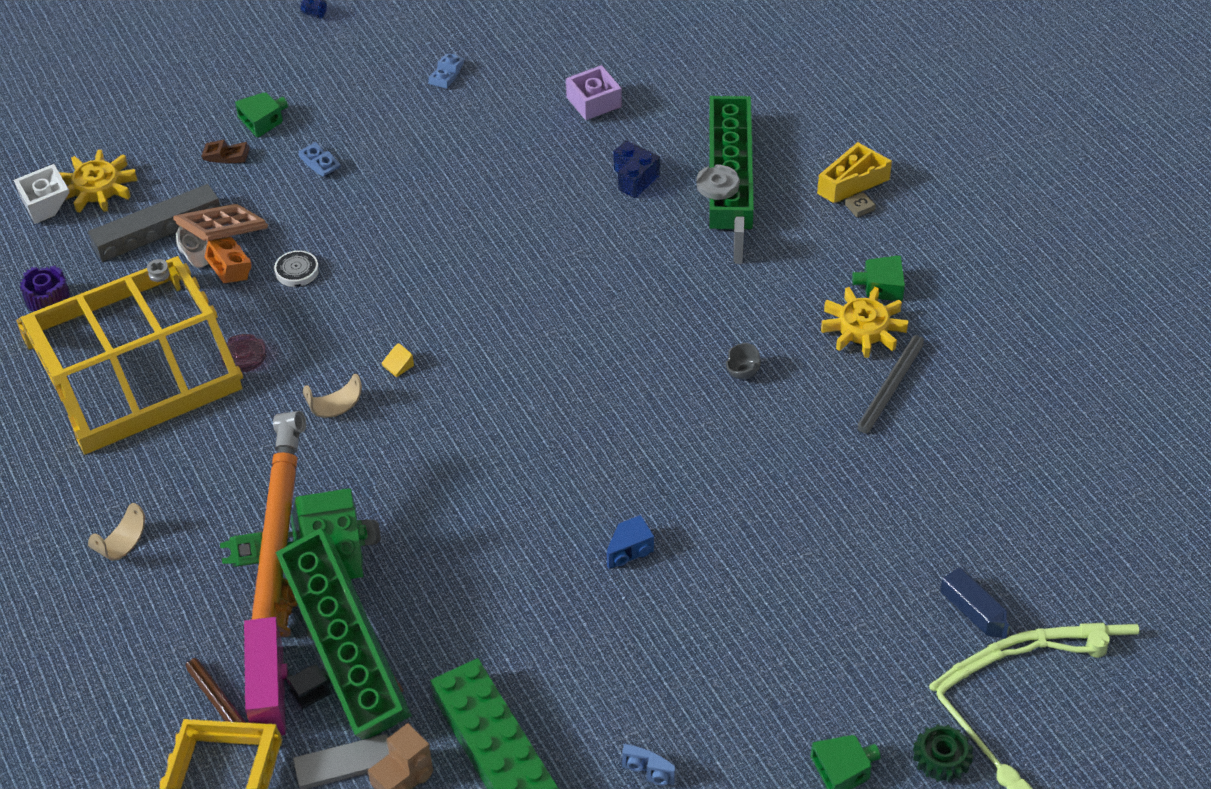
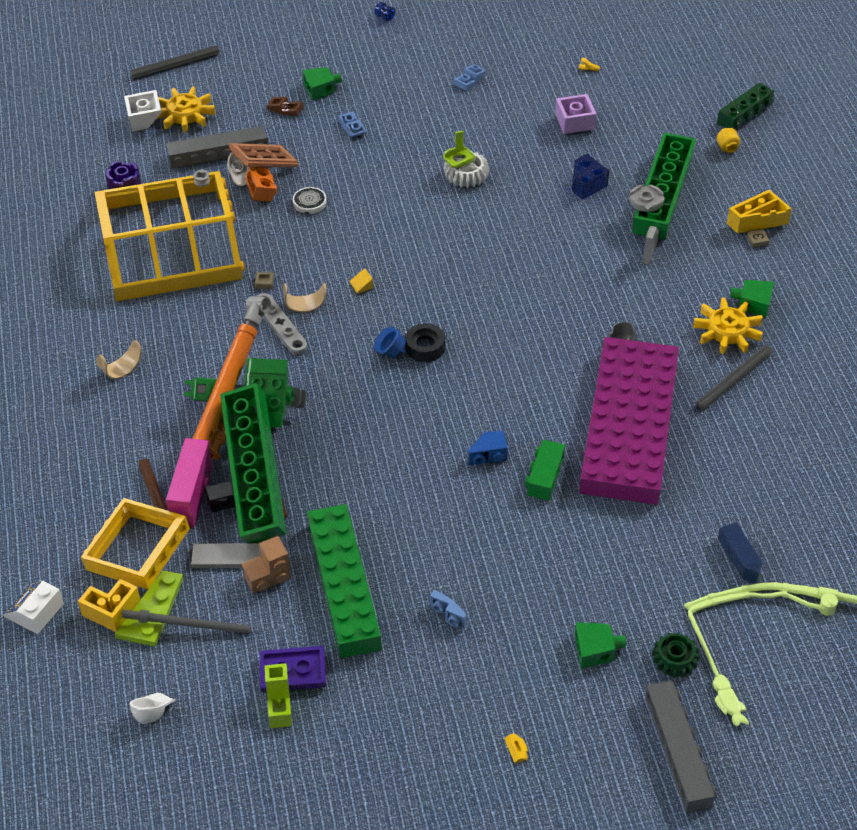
camera: 15 degrees right, 0 degrees up
clear pink tile [220,334,266,372] -> none
none -> dark grey axle [130,45,219,79]
none -> dark tan tile [255,272,274,289]
none -> light grey piece [257,293,307,356]
none -> blue piece [373,327,406,358]
none -> black tyre [405,323,445,362]
none -> lime piece [443,131,475,168]
none -> white gear [444,151,489,188]
none -> green brick [524,439,566,501]
none -> yellow piece [578,58,600,71]
none -> magenta brick [579,337,679,505]
none -> yellow head [716,128,741,153]
none -> dark green brick [717,82,774,130]

